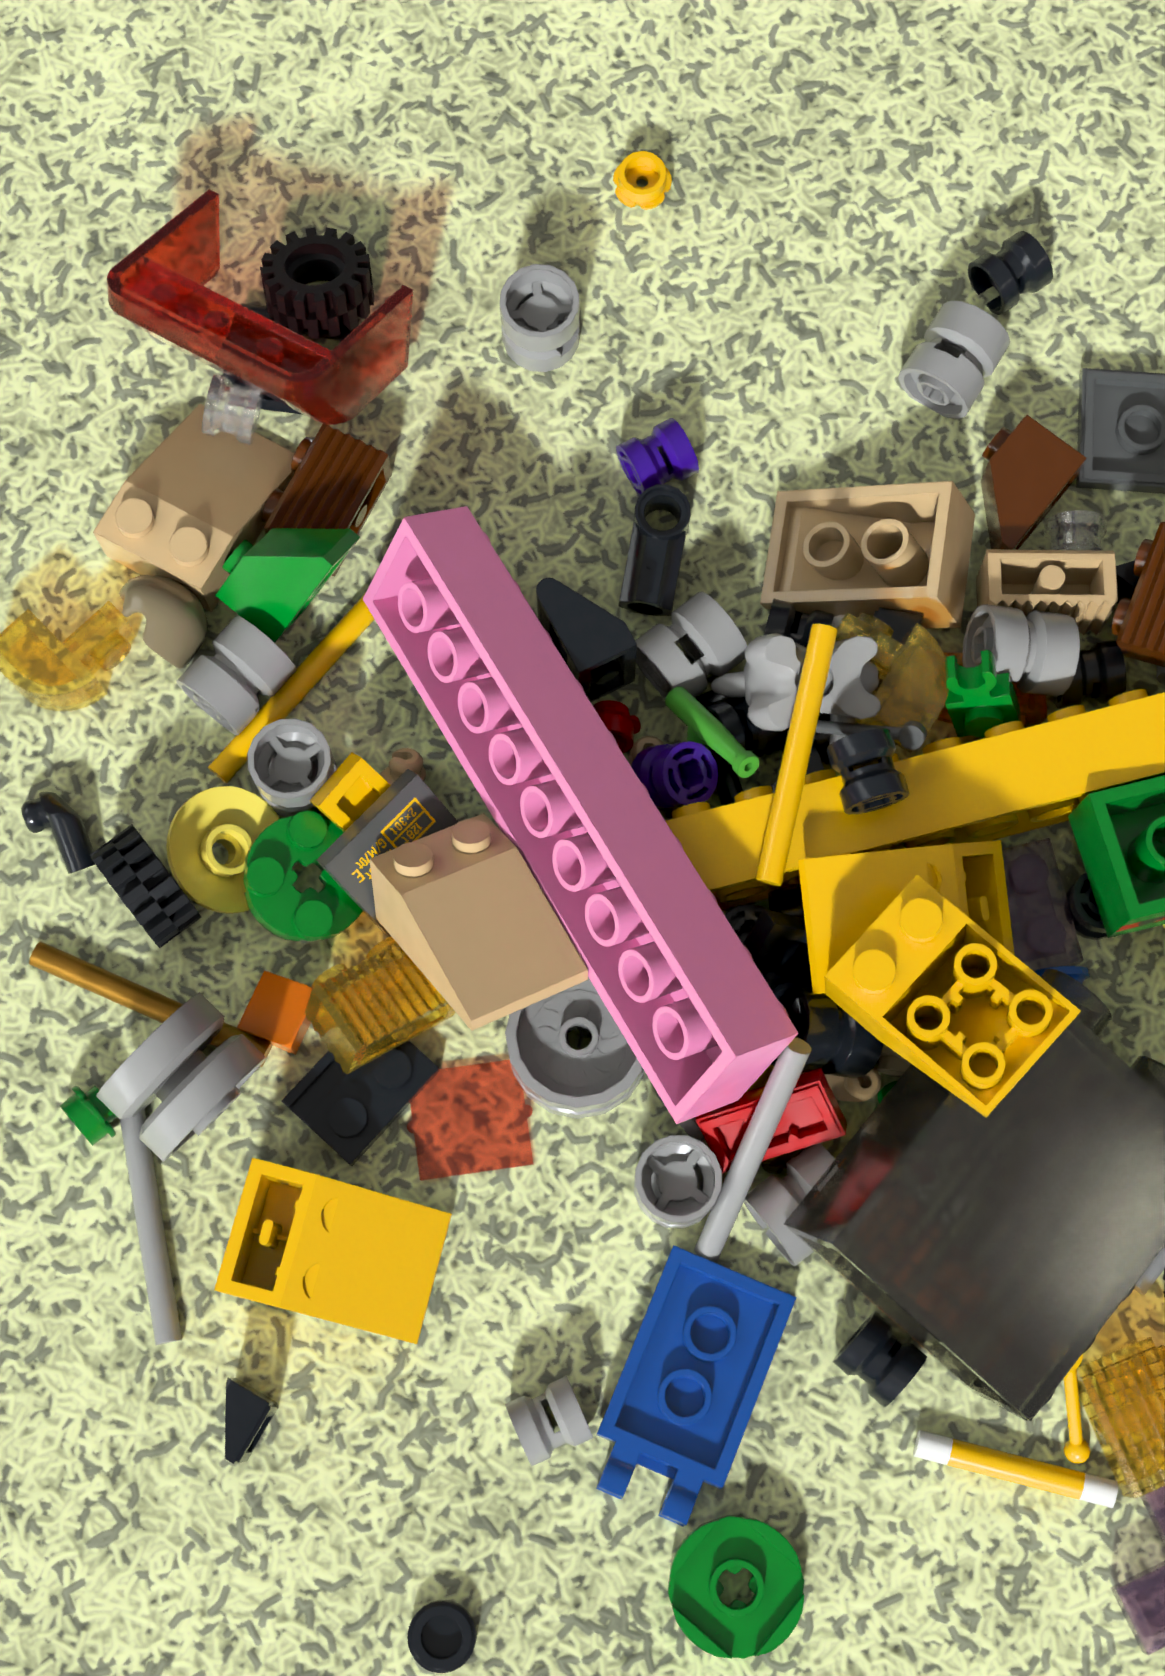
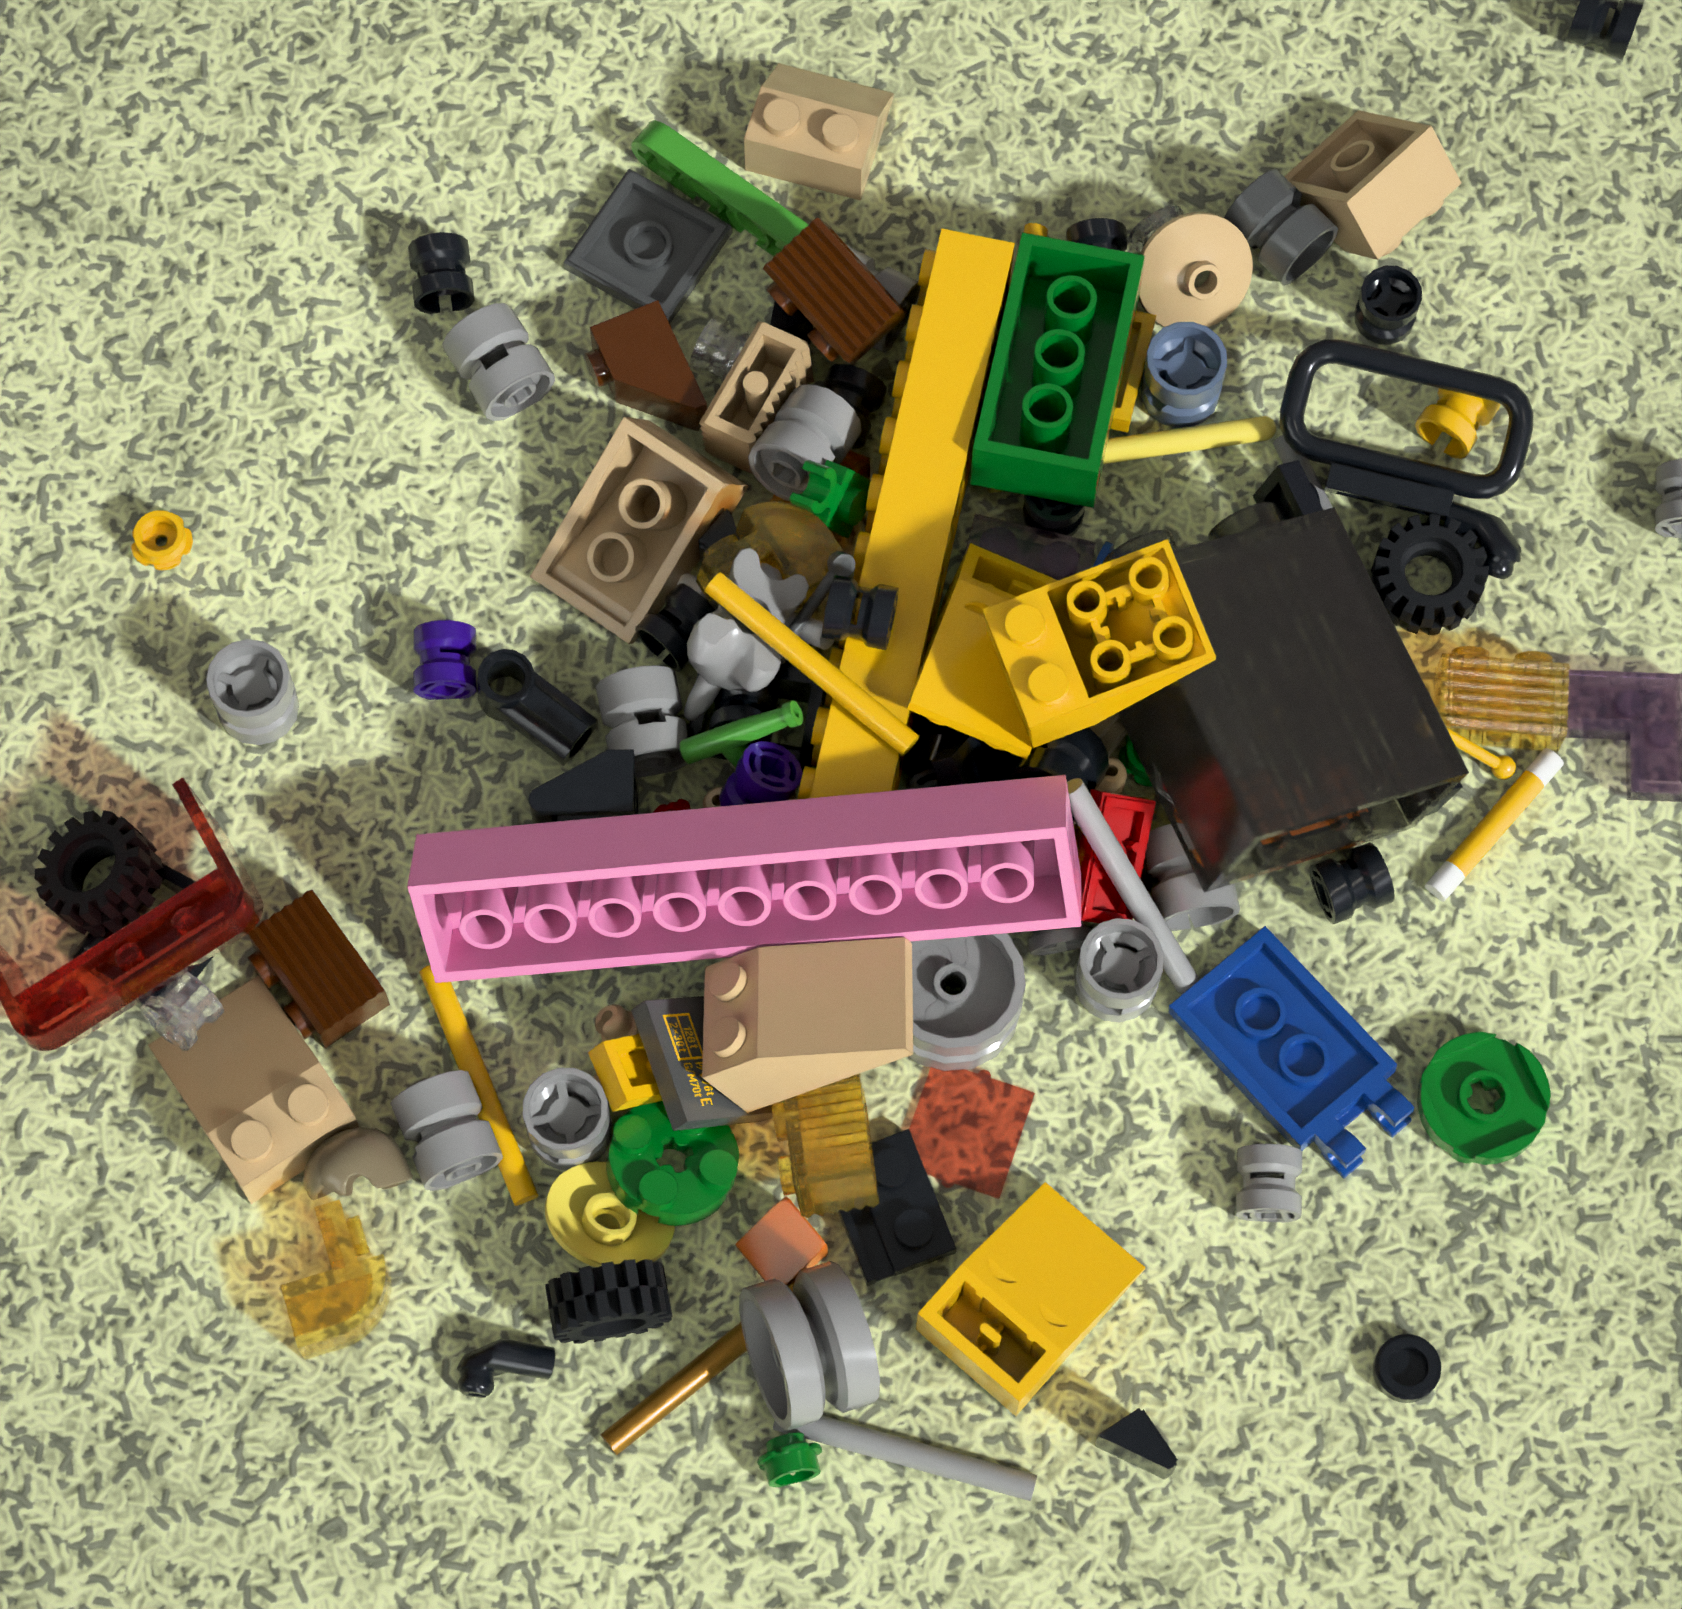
camera: 65 degrees left, 5 degrees down
green slope [215,528,360,643] -> none

